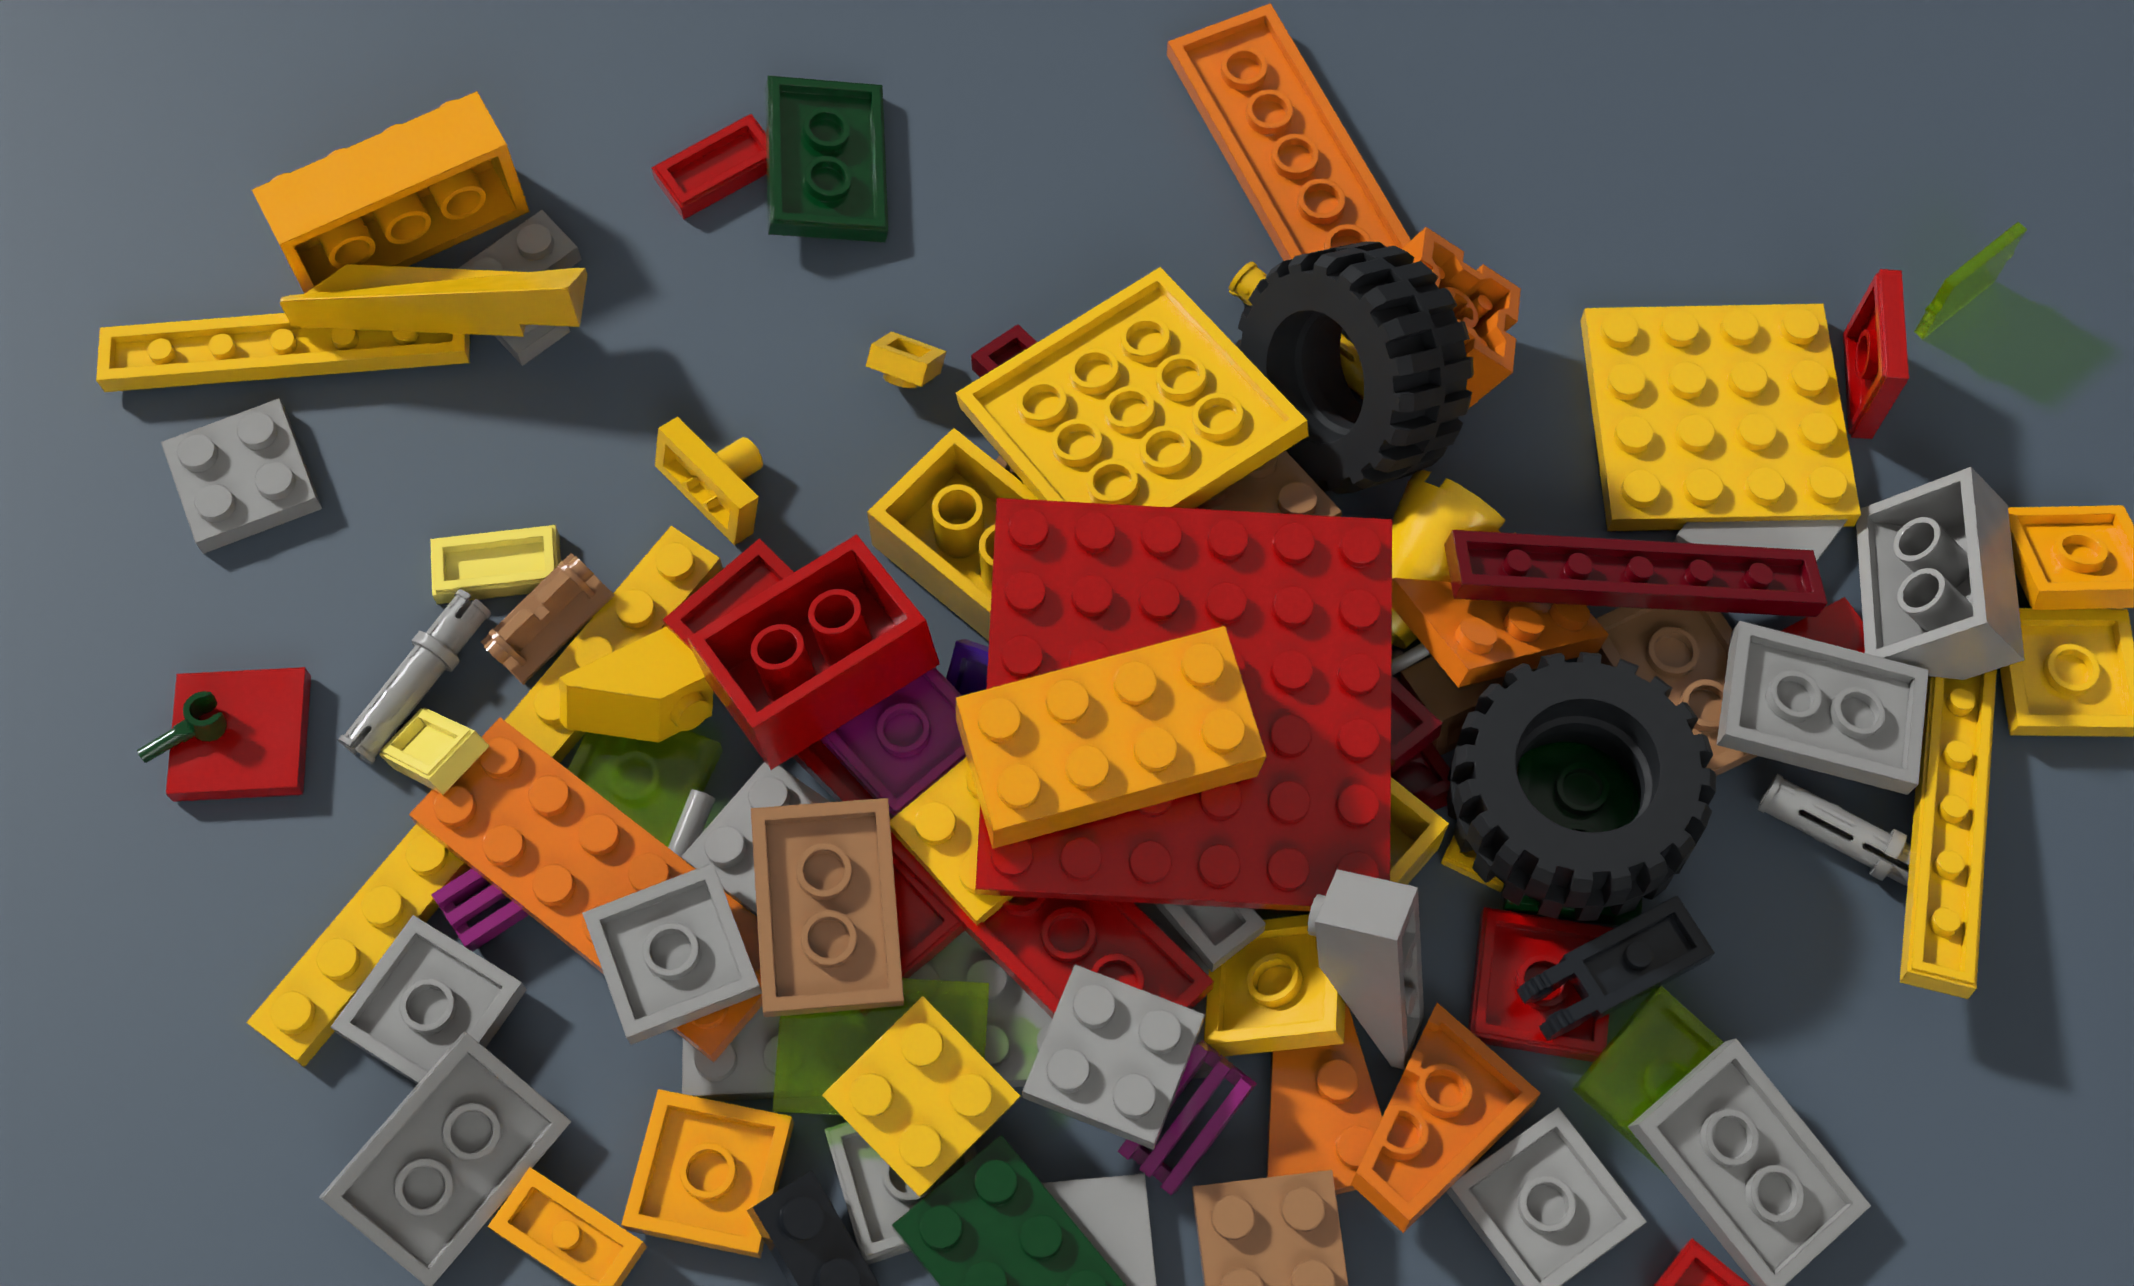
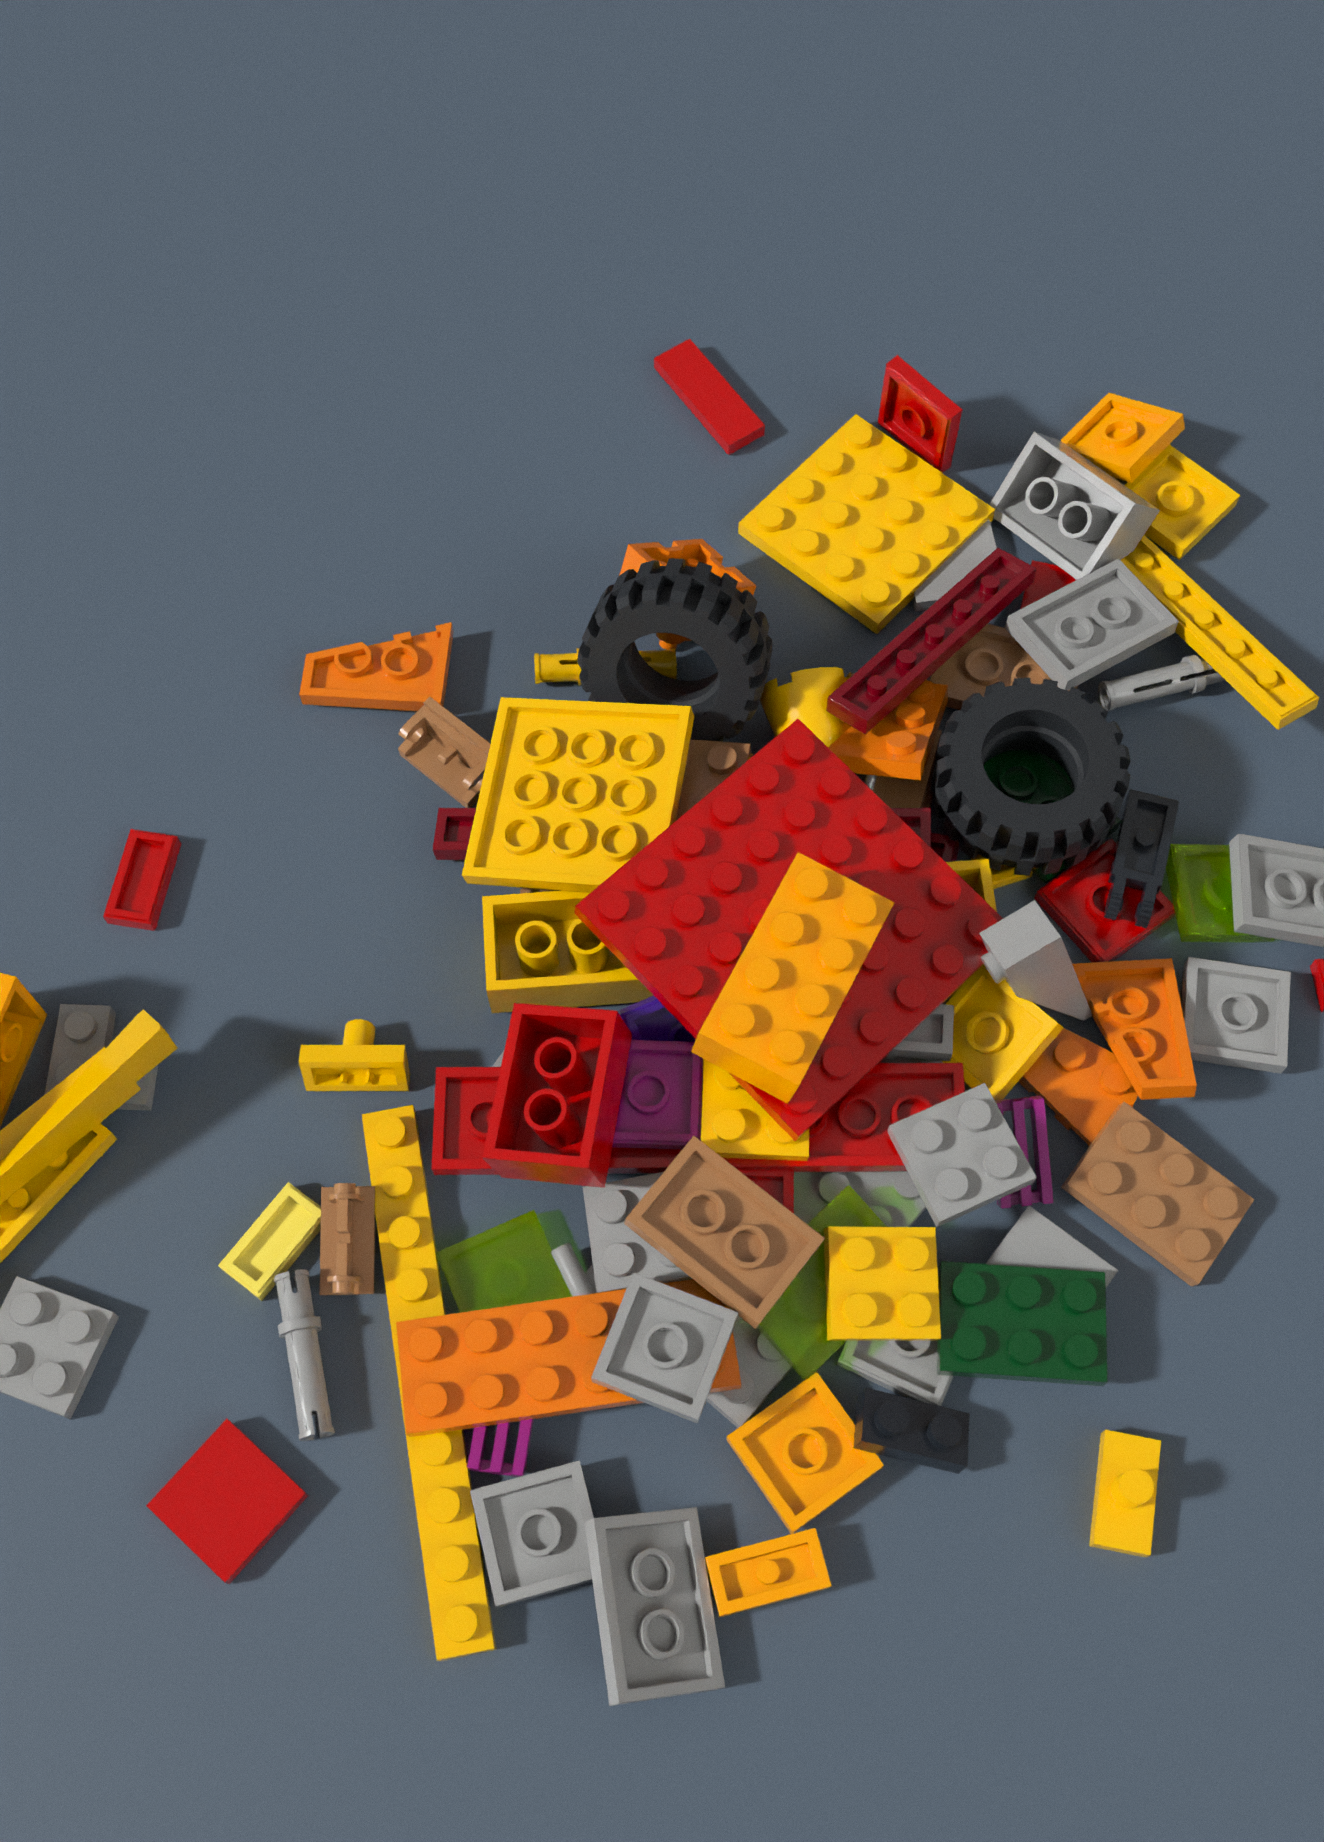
camera: 45 degrees left, 0 degrees up
dark green hand [137,691,227,763] -> none
light yellow tile [379,708,489,795] -> none
yellow slope [559,627,713,743] -> none
dark green tile [765,76,888,243] -> none
yellow plate [866,331,947,388] -> none
orange plate [1167,3,1411,261] -> none
clear neon green piece [1914,222,2027,340] -> none
none -> orange wing [299,622,454,711]
none -> medium nougat hinge [398,697,490,808]
none -> red tile [654,338,765,455]

